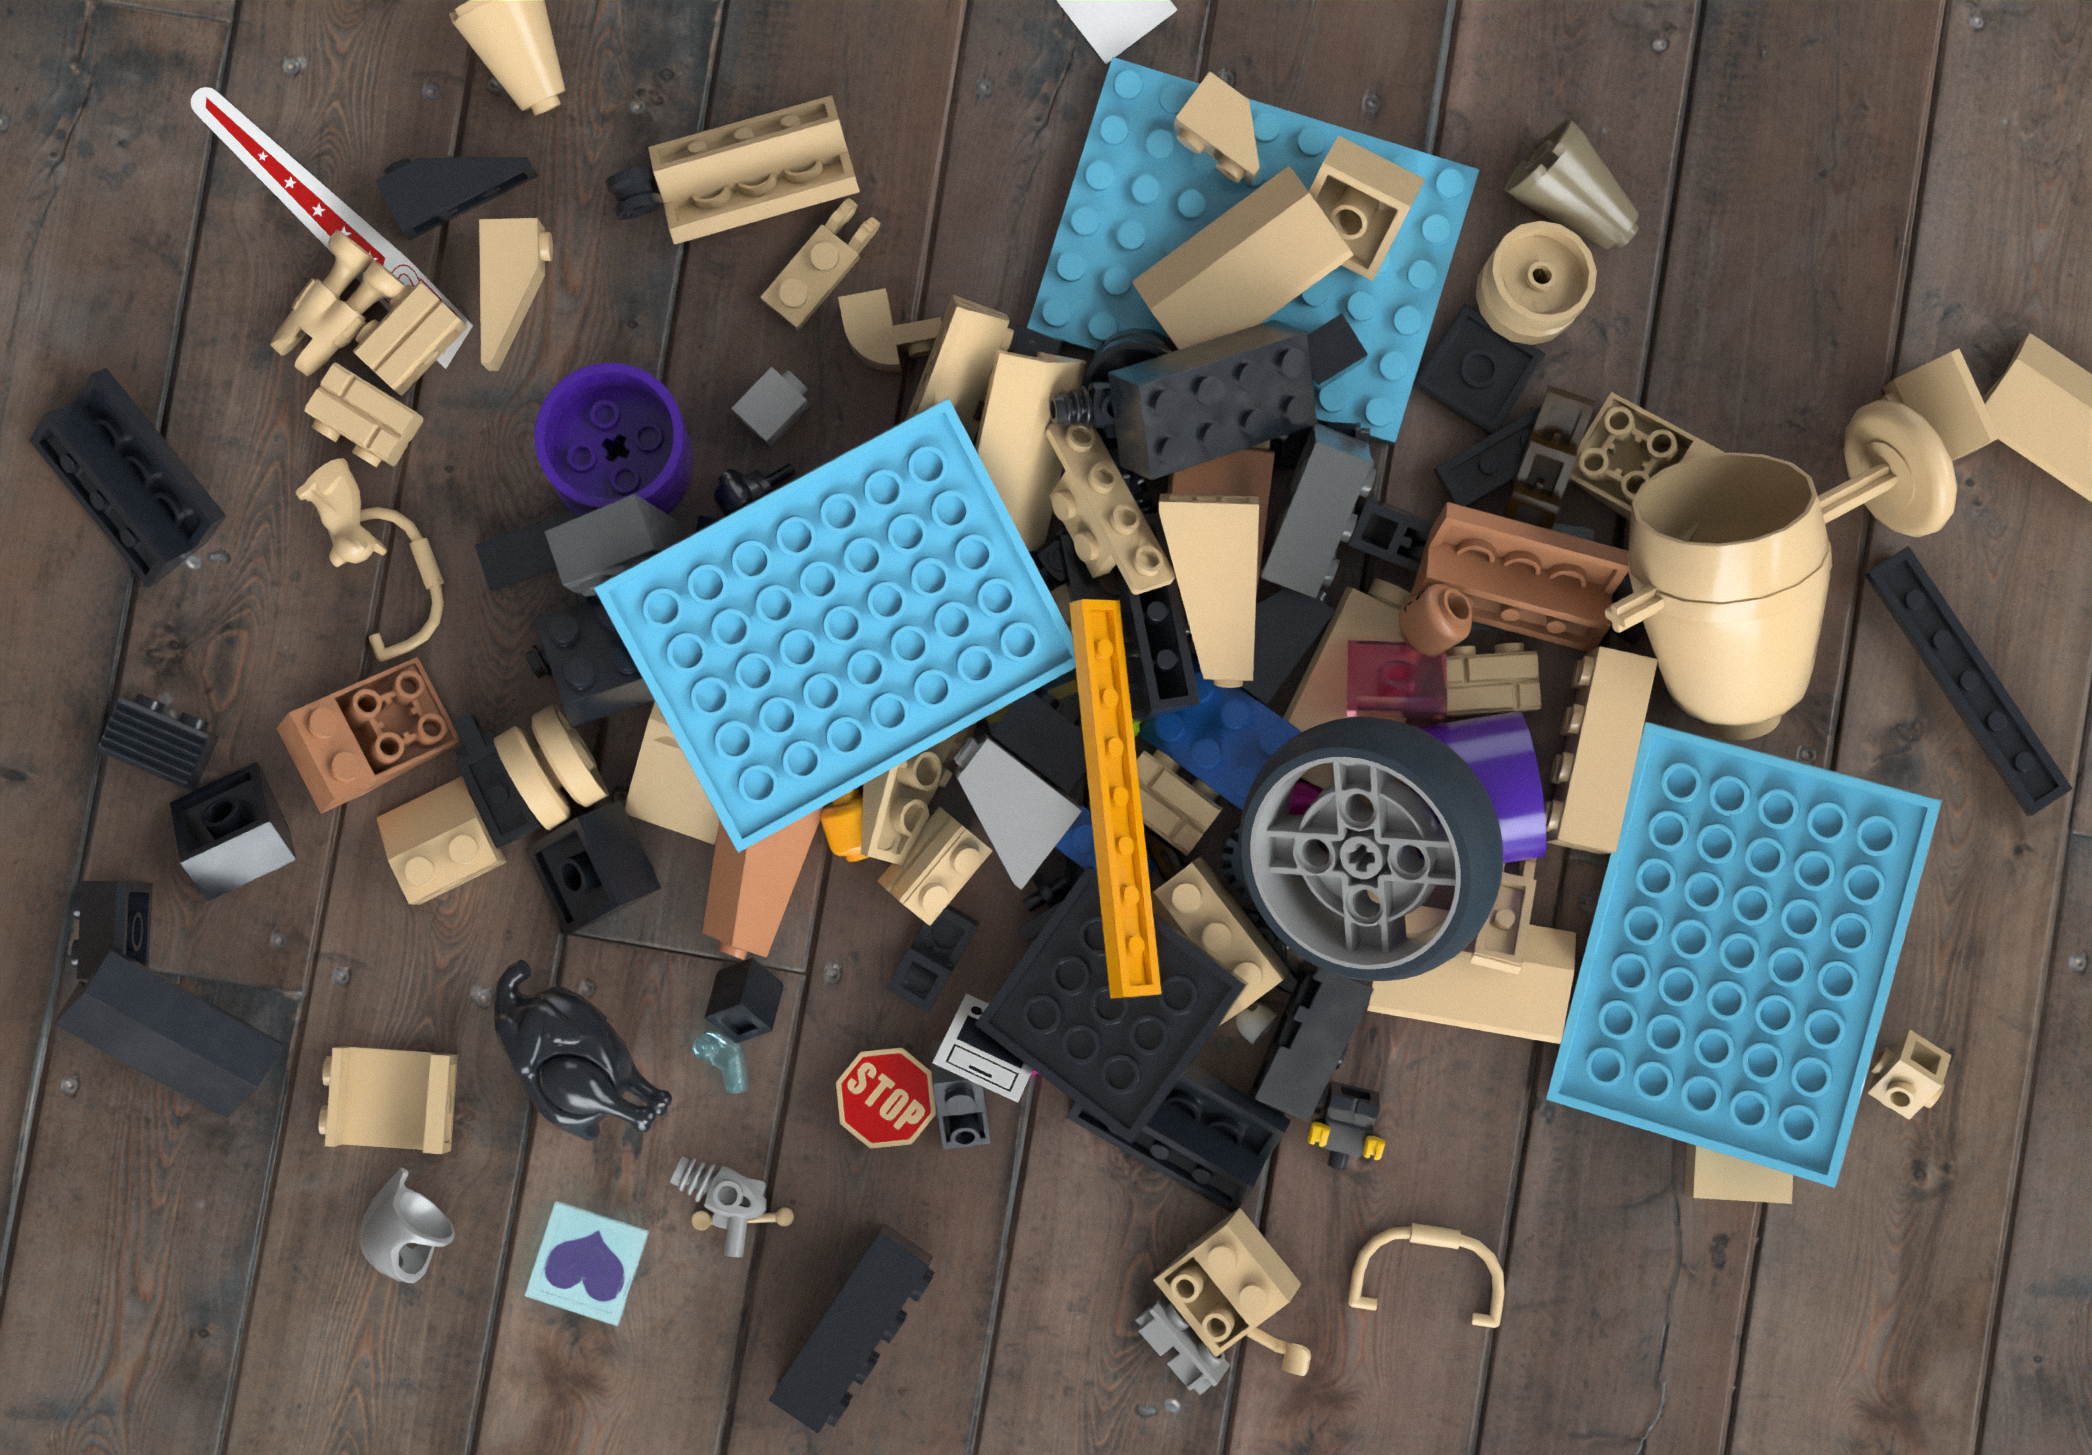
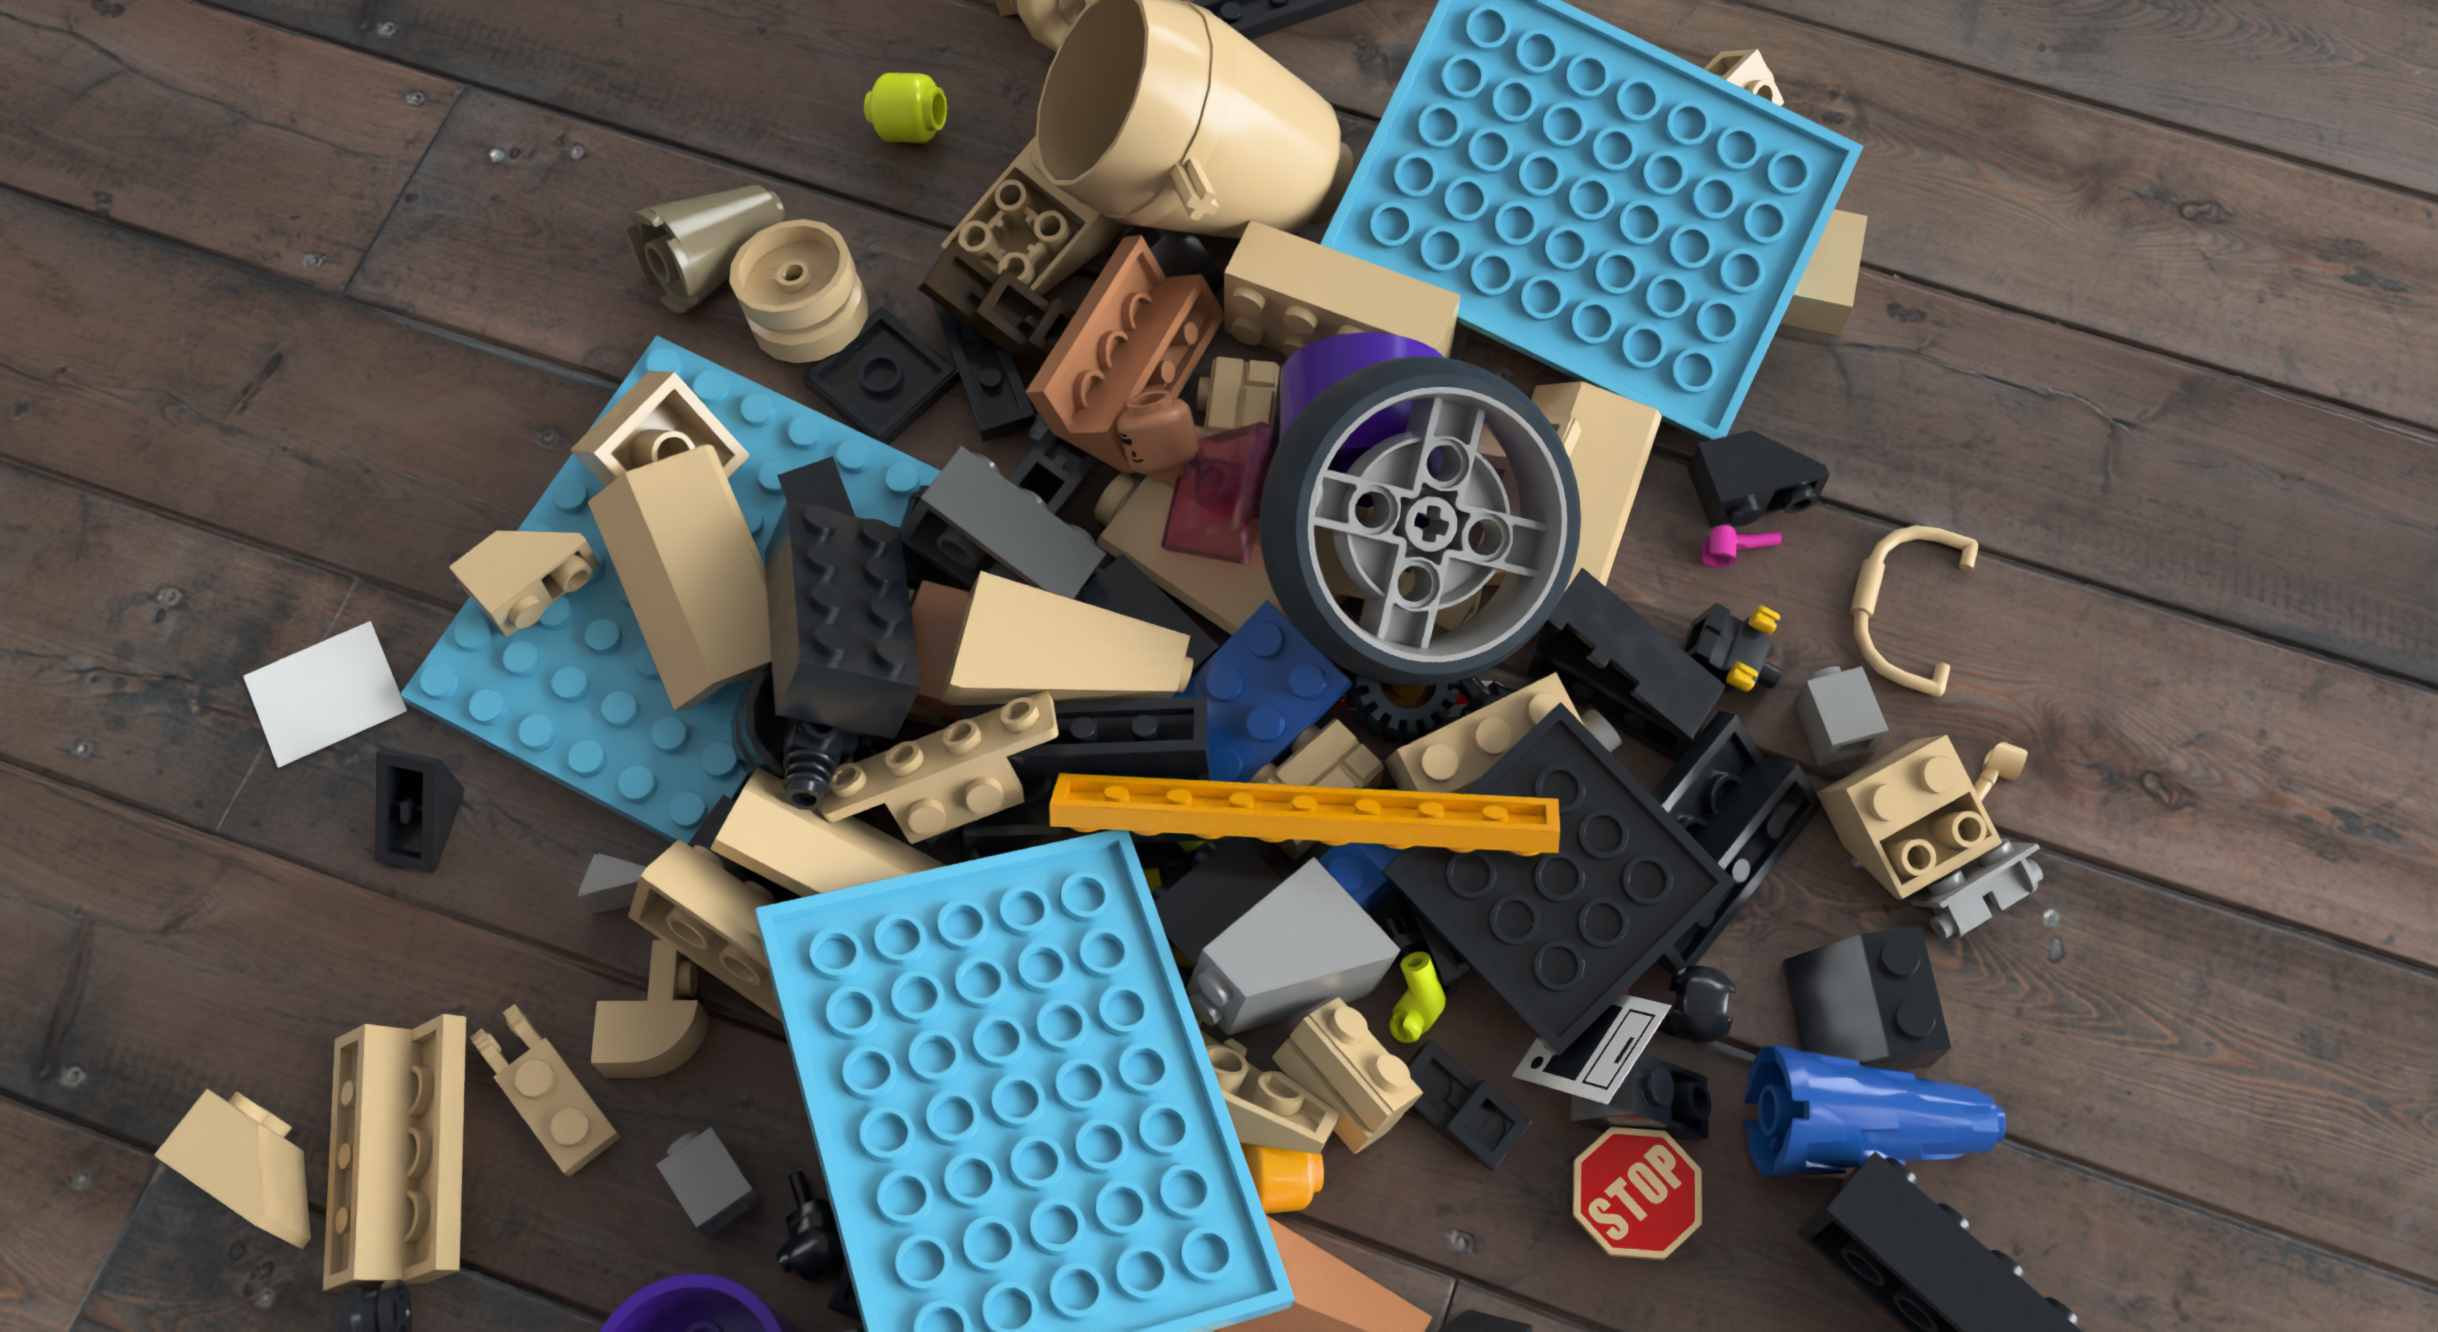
camera: 85 degrees left, 20 degrees down
none -> tan slope [154,1089,311,1249]
none -> black slope [375,748,465,872]
none -> light grey slope [578,853,647,913]
none -> neon yellow head [864,73,947,143]
none -> neon yellow arm [1389,952,1446,1043]
none -> black piece [1666,965,1736,1043]
none -> black slope [1688,430,1830,528]
none -> dark pink hand [1702,525,1782,568]
none -> blue cone [1744,1045,2006,1177]
none -> black slope [1782,926,1952,1070]
none -> light grey brick [1794,666,1889,766]

